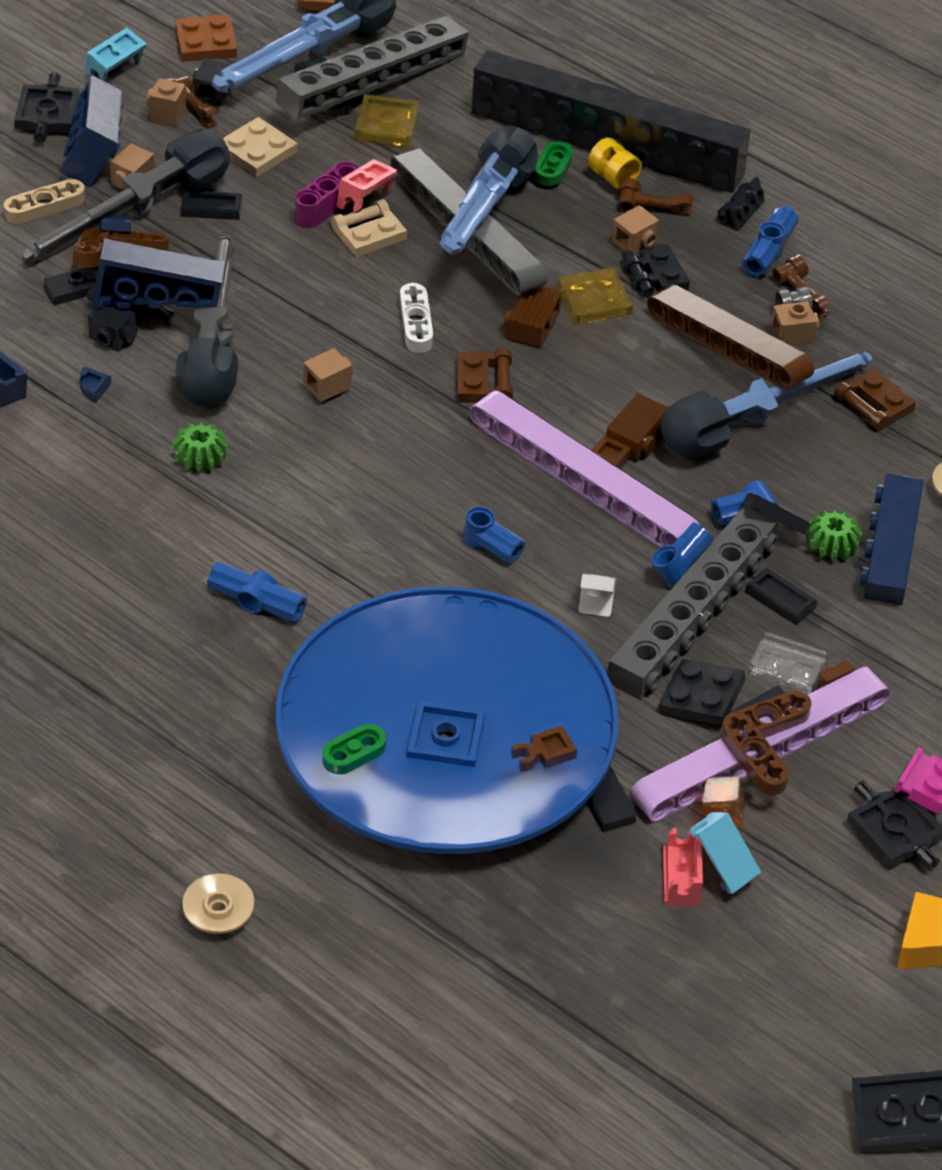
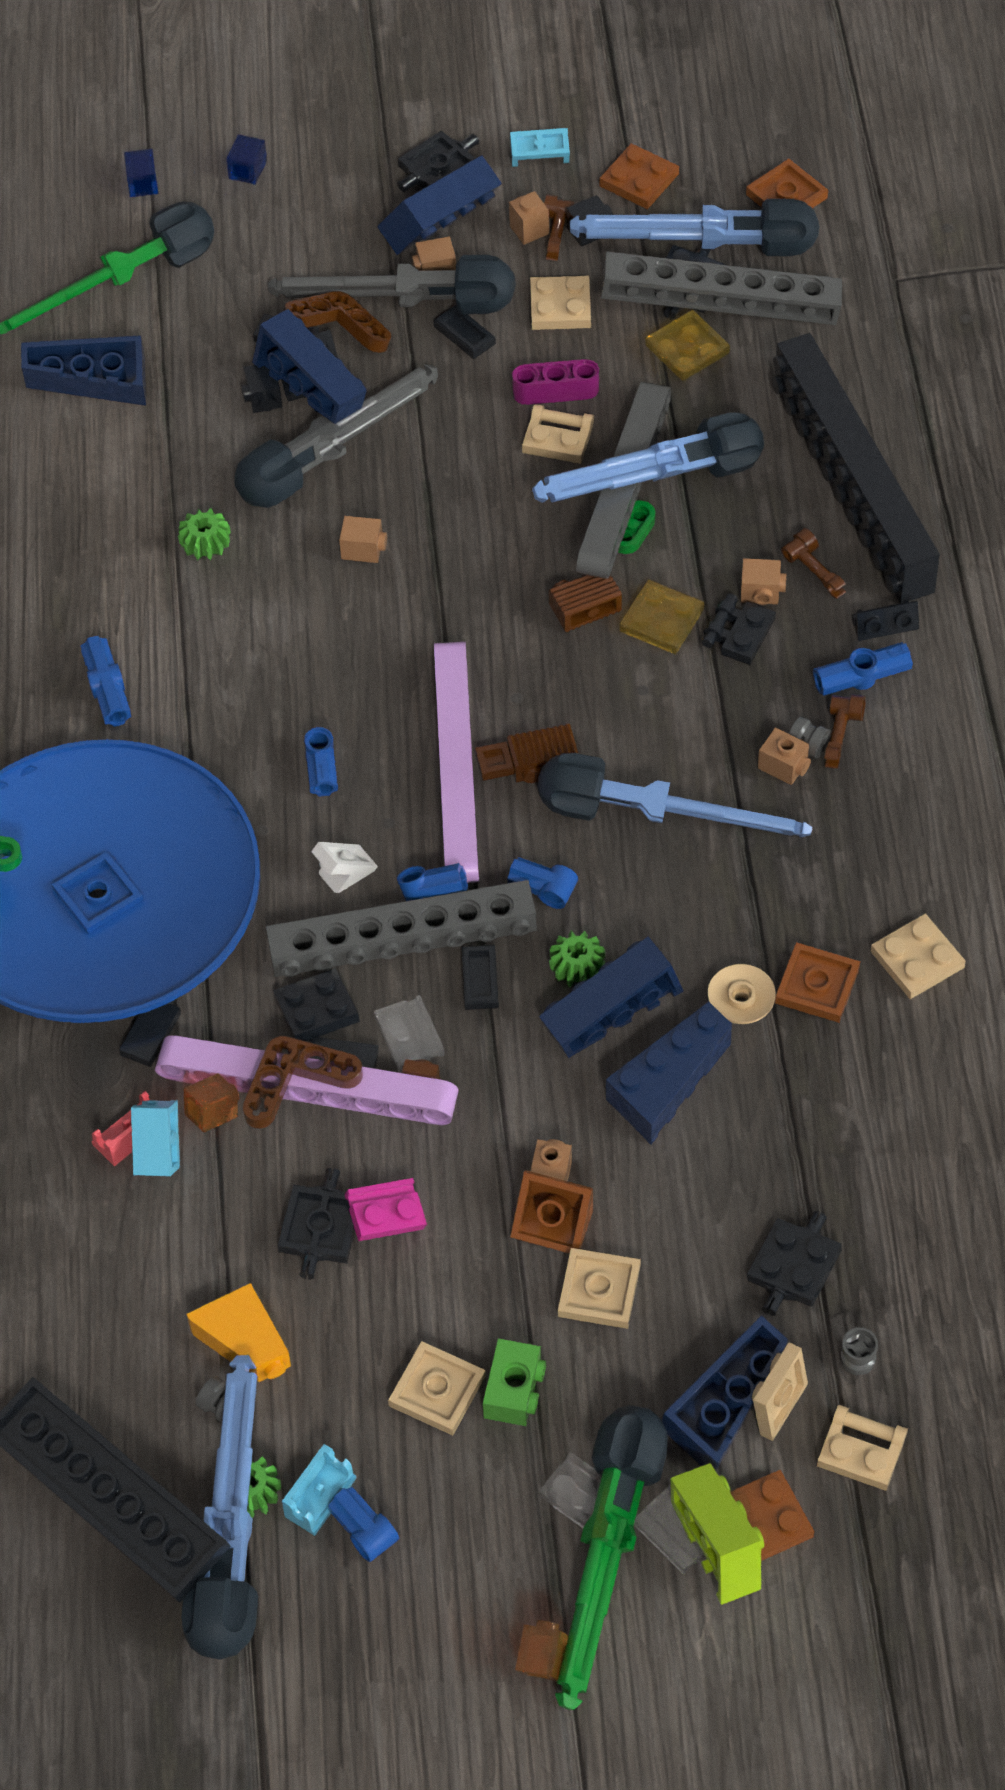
camera: 50 degrees right, 10 degrees up
tan beam [4,179,85,224] -> none
dark blue tile [80,367,111,403] -> none
dark blue tile [101,216,131,232] -> none
coral hinge [336,159,397,213] -> none
white beam [400,283,433,353] -> none
reddish brown plate [457,348,513,403] -> none
reddish brown plate [511,725,577,772] -> none
green plate [534,142,573,187] -> none
yellow wheel [587,138,642,190] -> none
reddish brown beam [647,284,814,390] -> none
black tile [742,493,810,535] -> none
reddish brown plate [834,368,916,431] -> none

